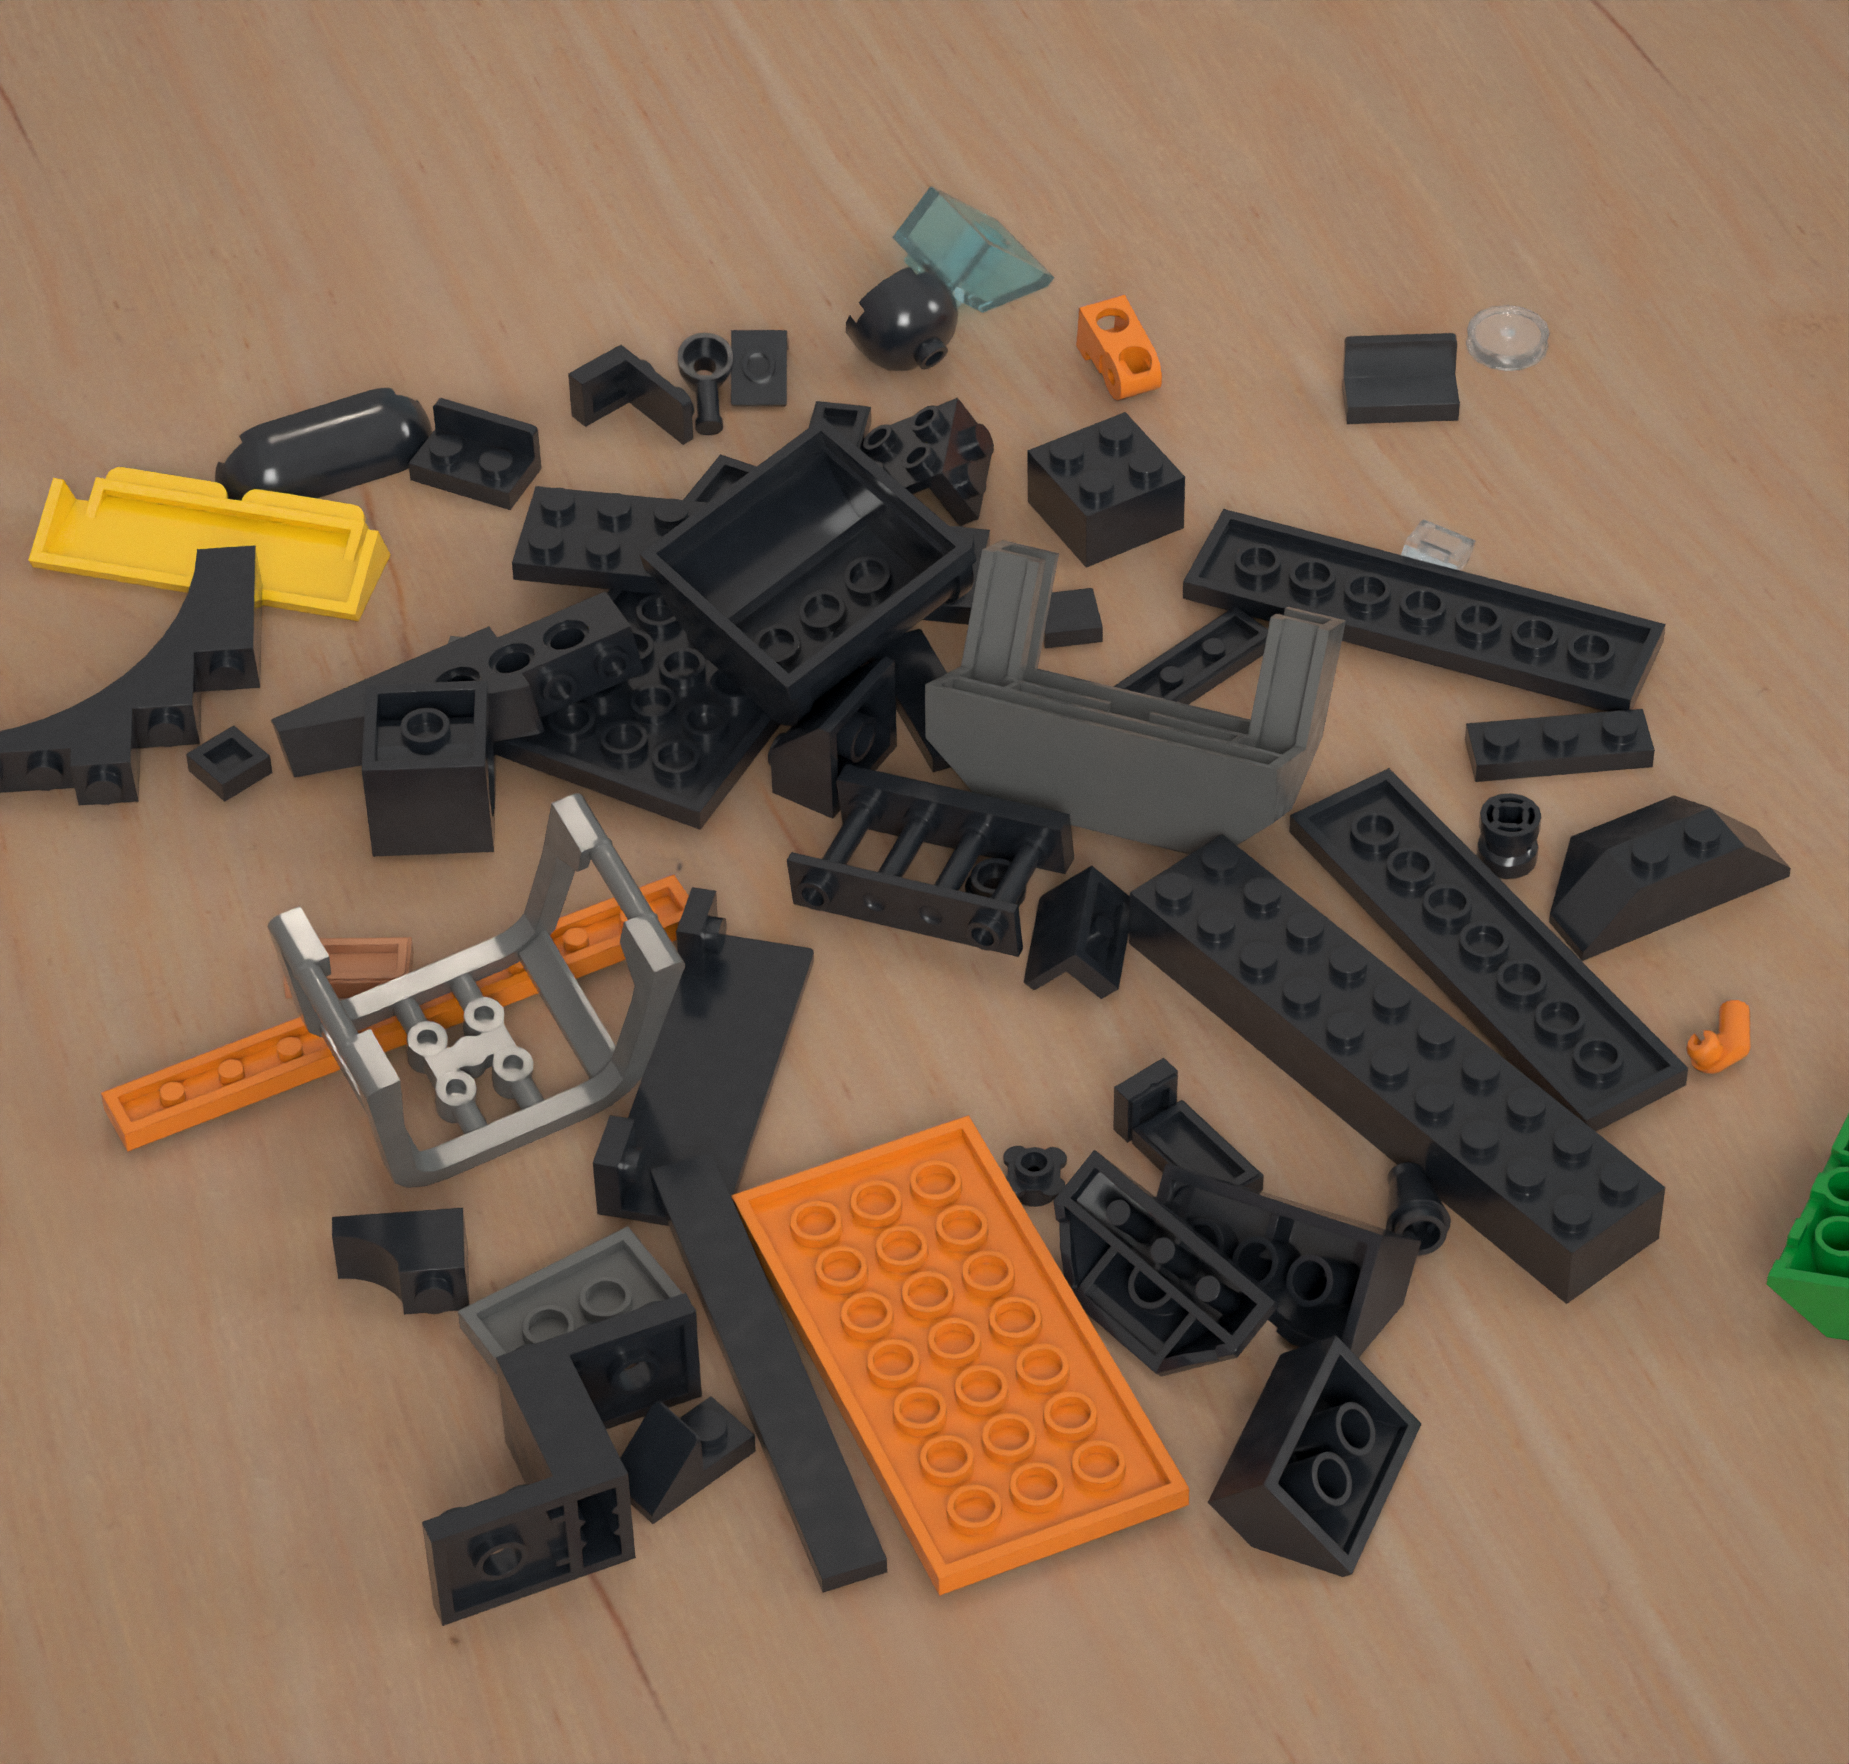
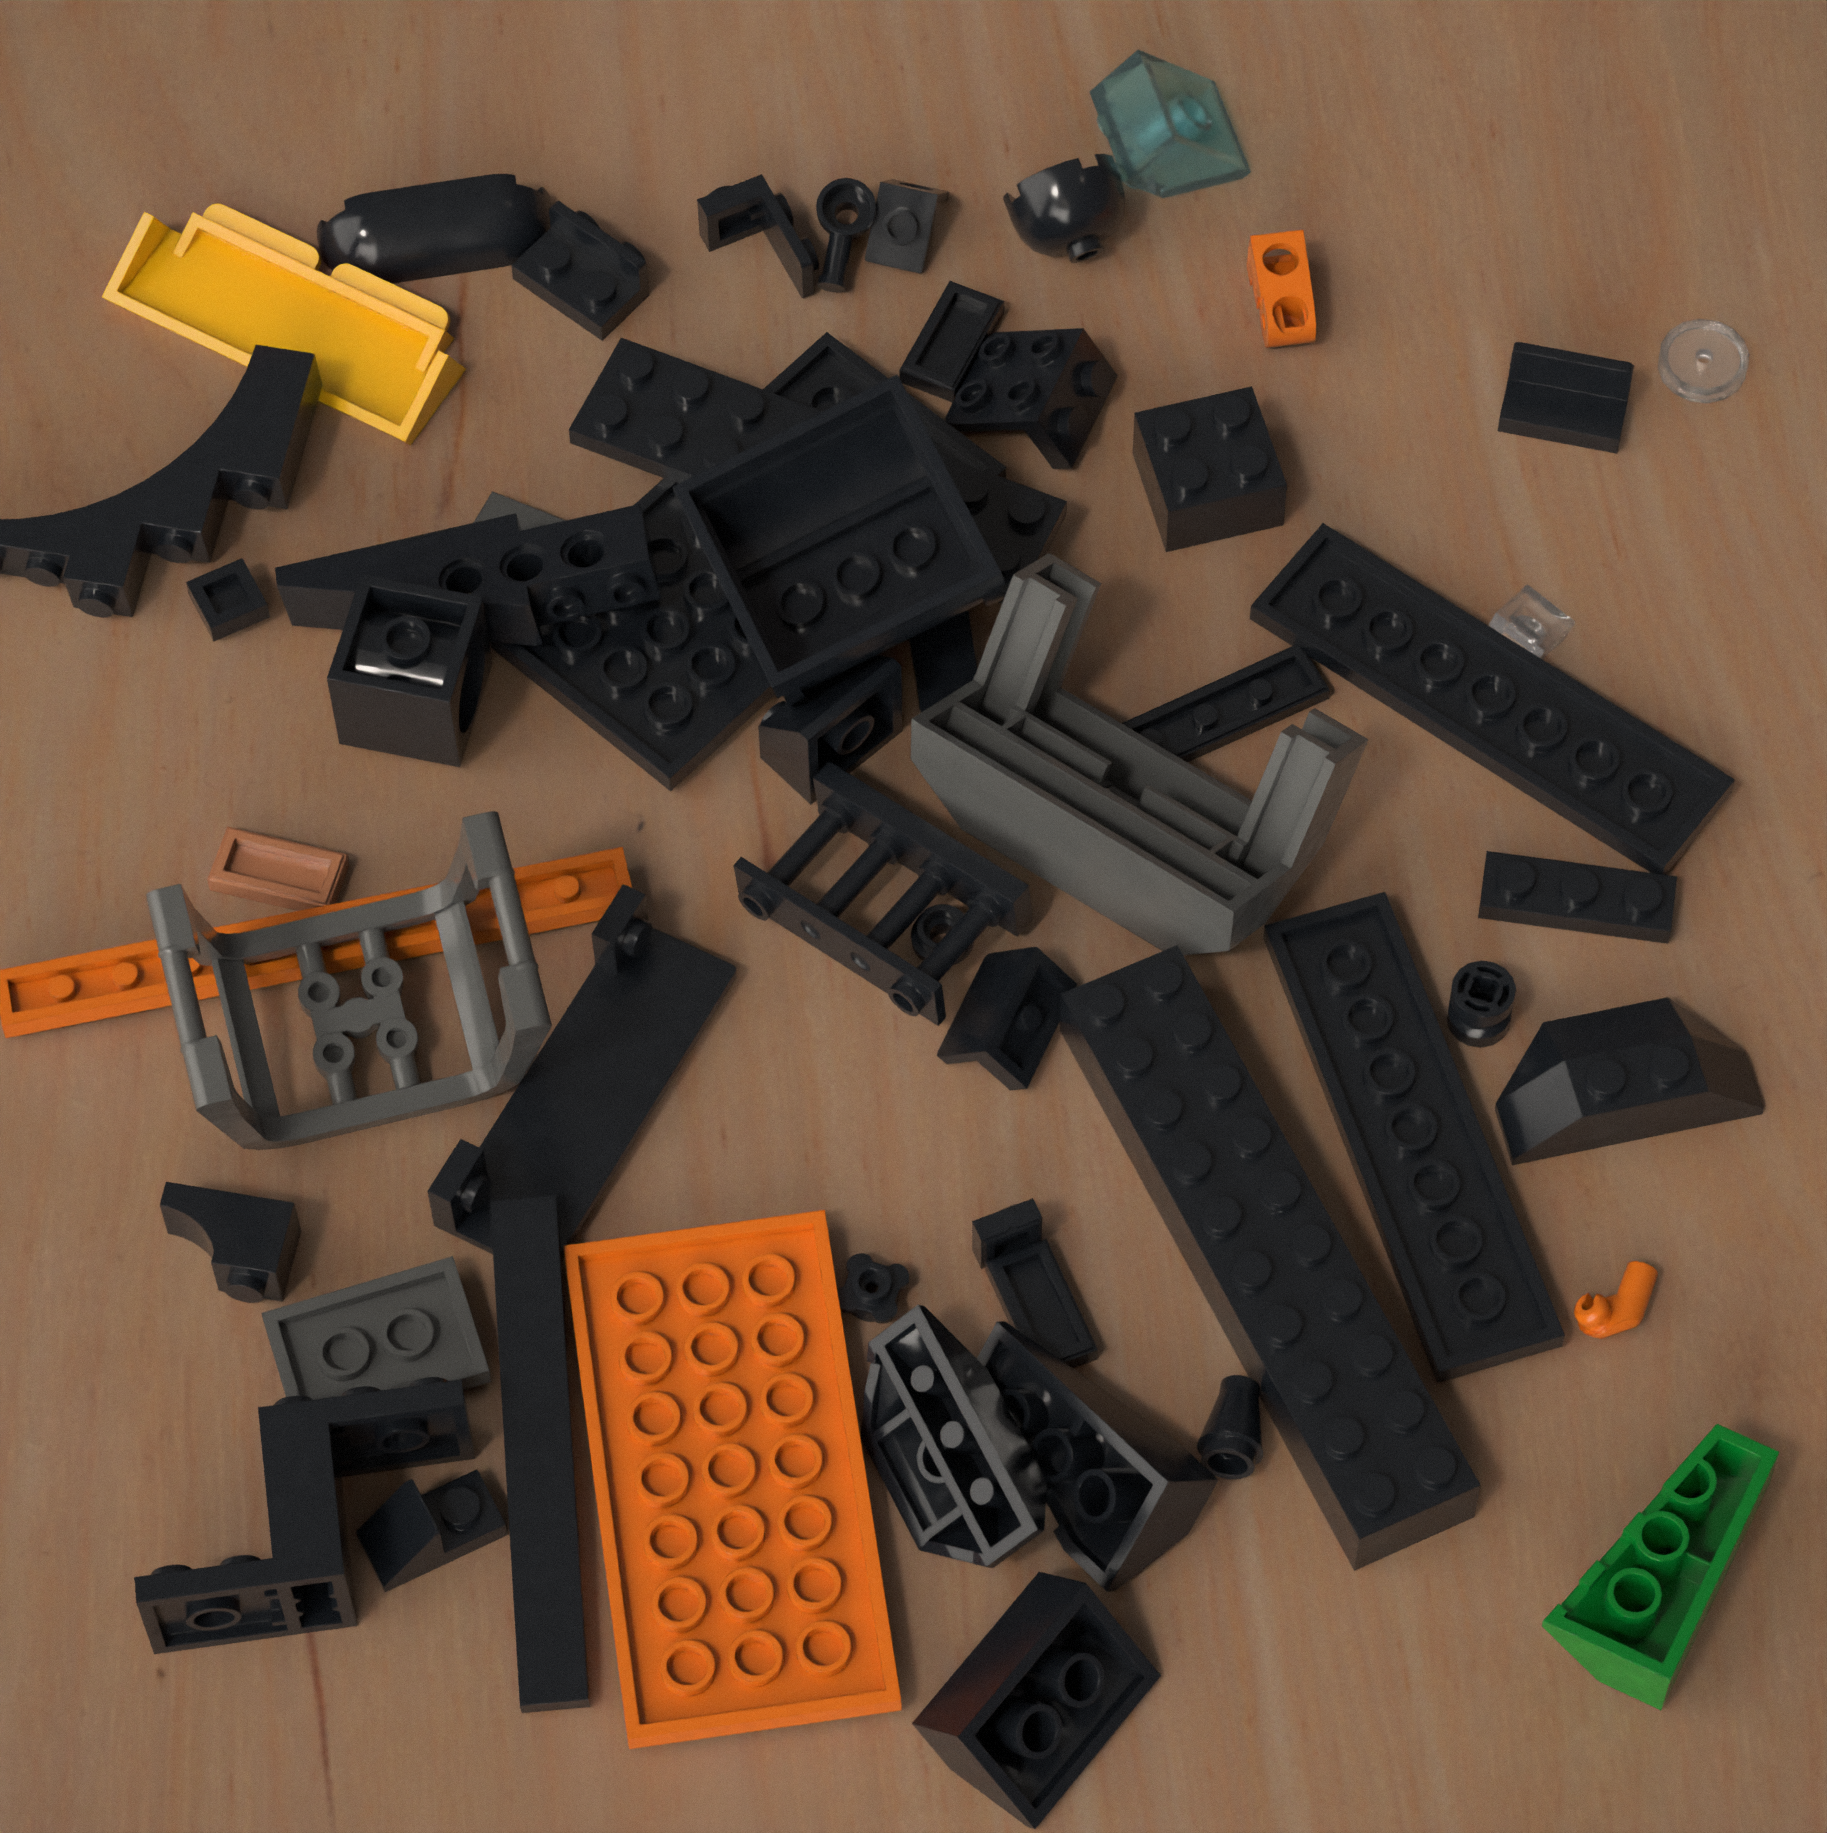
camera: 15 degrees right, 15 degrees up
black tile [1043,588,1103,649] -> none

